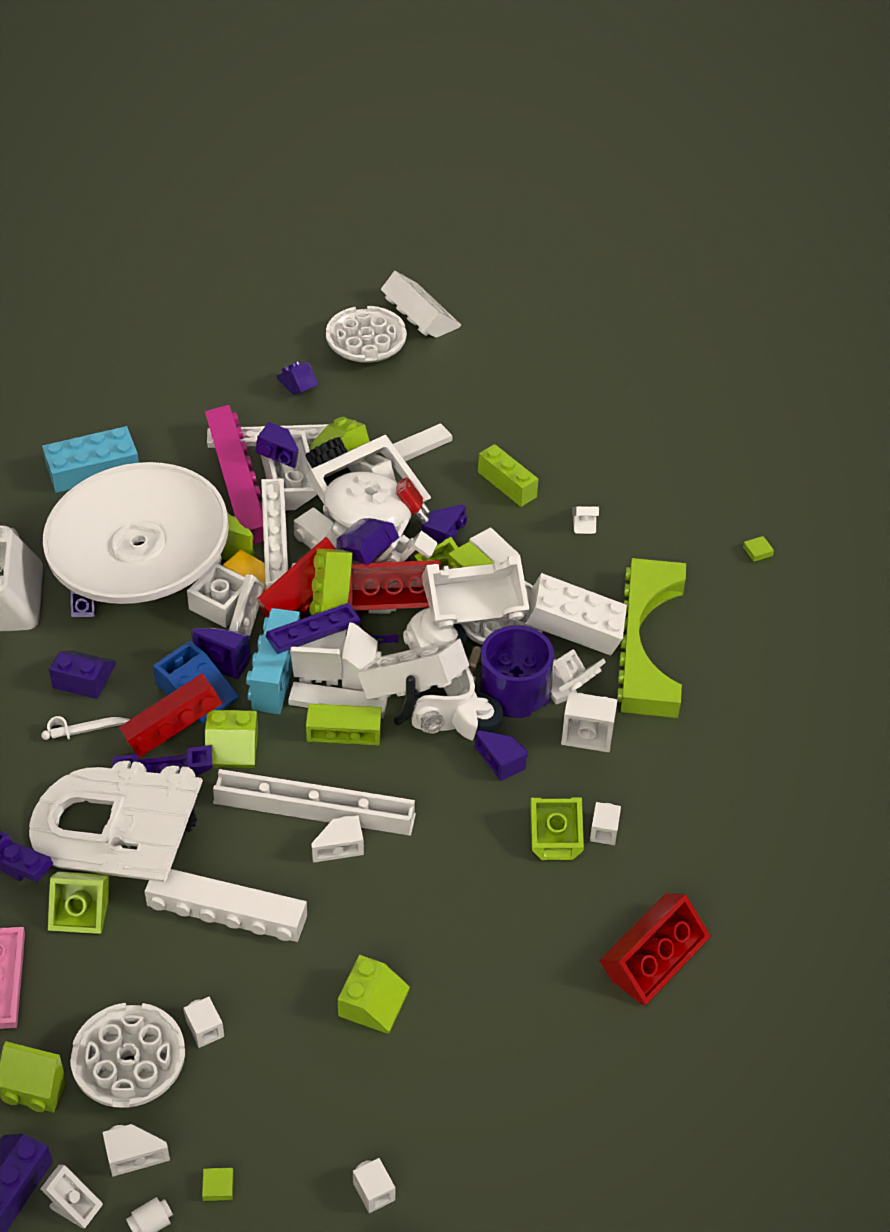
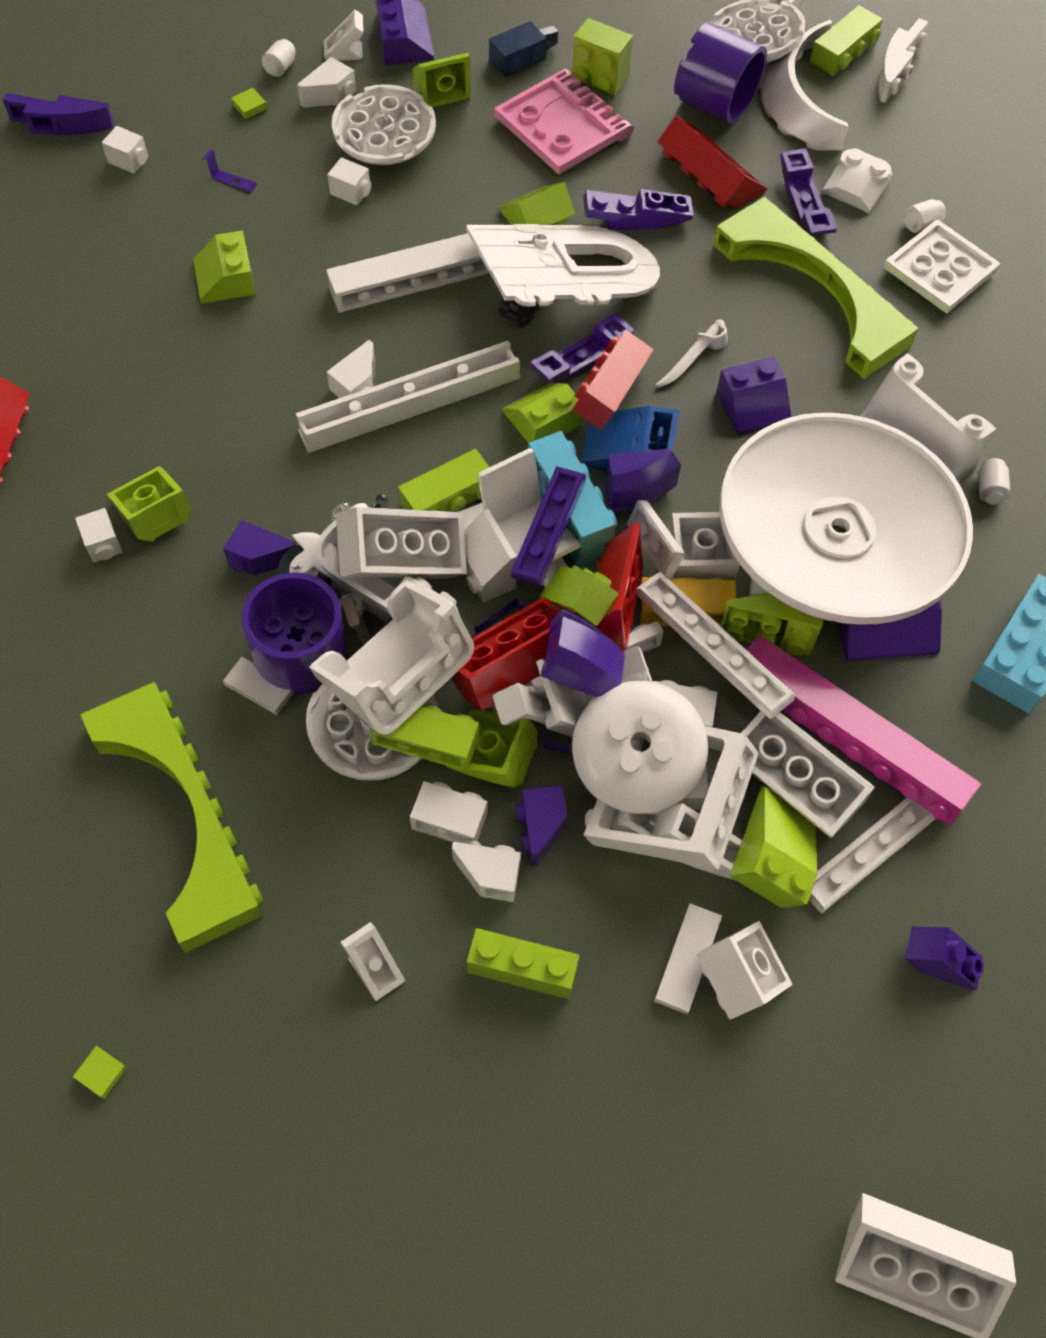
camera: 145 degrees right, 15 degrees up
dark purple slope [255,422,299,469] -> none
black tyre [305,437,348,469] -> none
white brick [326,306,407,363] -> none
red piece [396,477,430,524] -> none
white brick [525,573,627,656] -> none
white bracket [553,649,606,692] -> none
white brick [561,692,618,752] -> none
none -> dark purple piece [202,150,257,193]
none -> white slope [452,840,521,902]
none -> white slope [696,921,793,1020]

